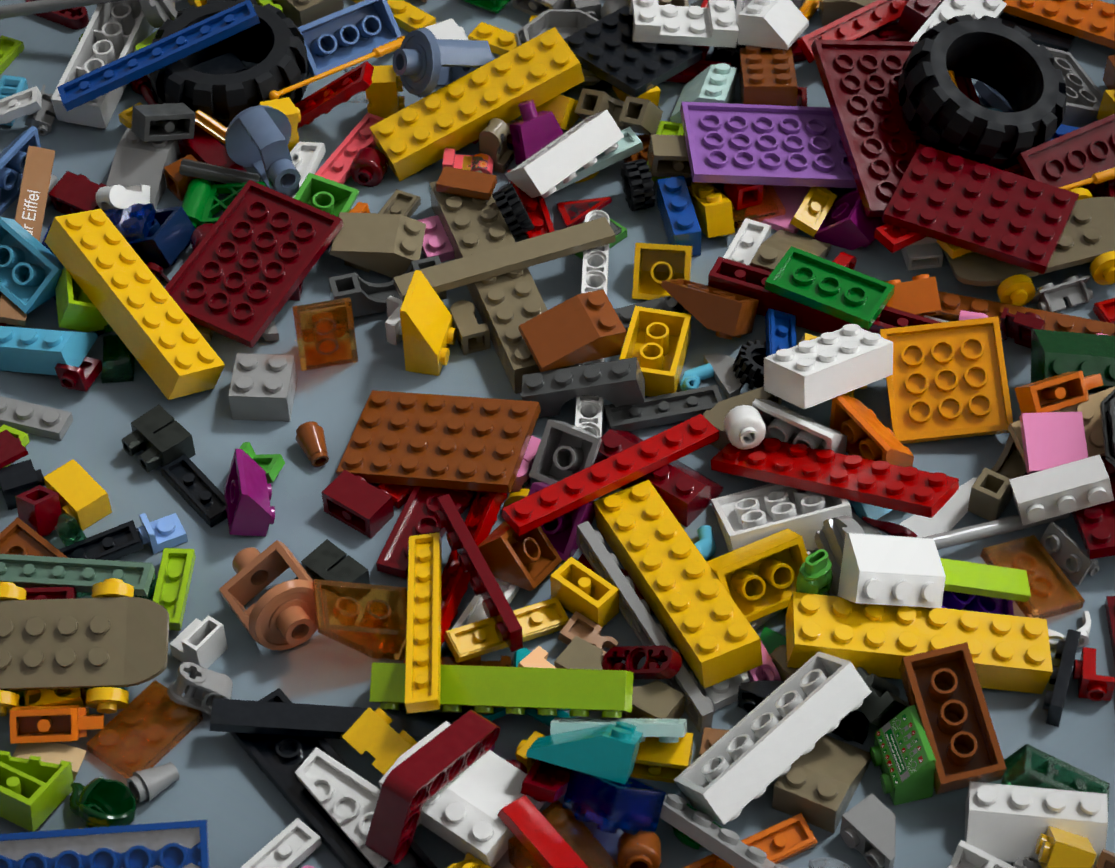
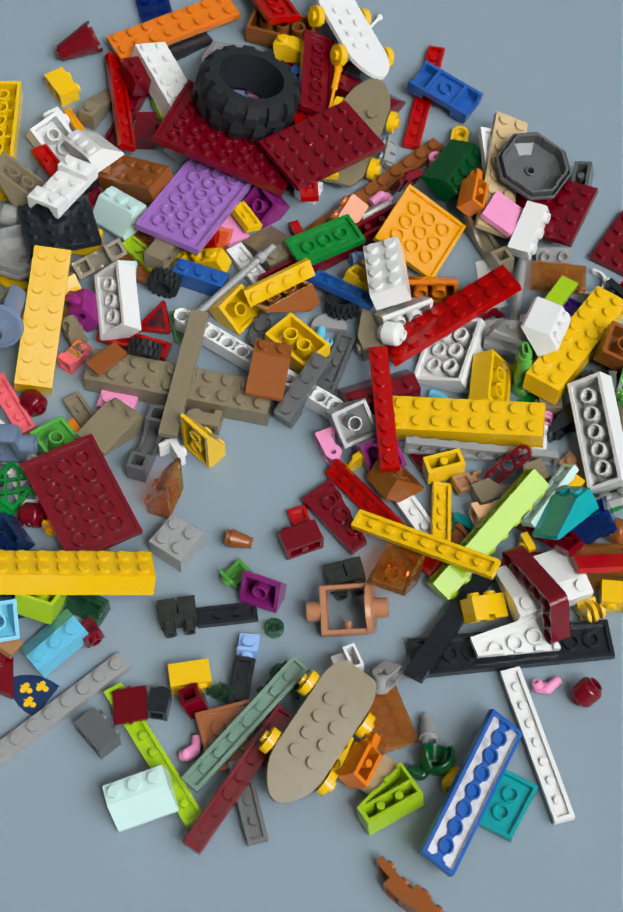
camera: 60 degrees left, 10 degrees up
lime plate [152,548,196,631] -> none
dark orange plate [336,390,541,494] -> none
dark red plate [435,494,523,652] -> none
none -> light grey bar [197,243,276,311]
none -> yellow plate [242,258,316,307]
none -> clear green tile [264,618,284,639]

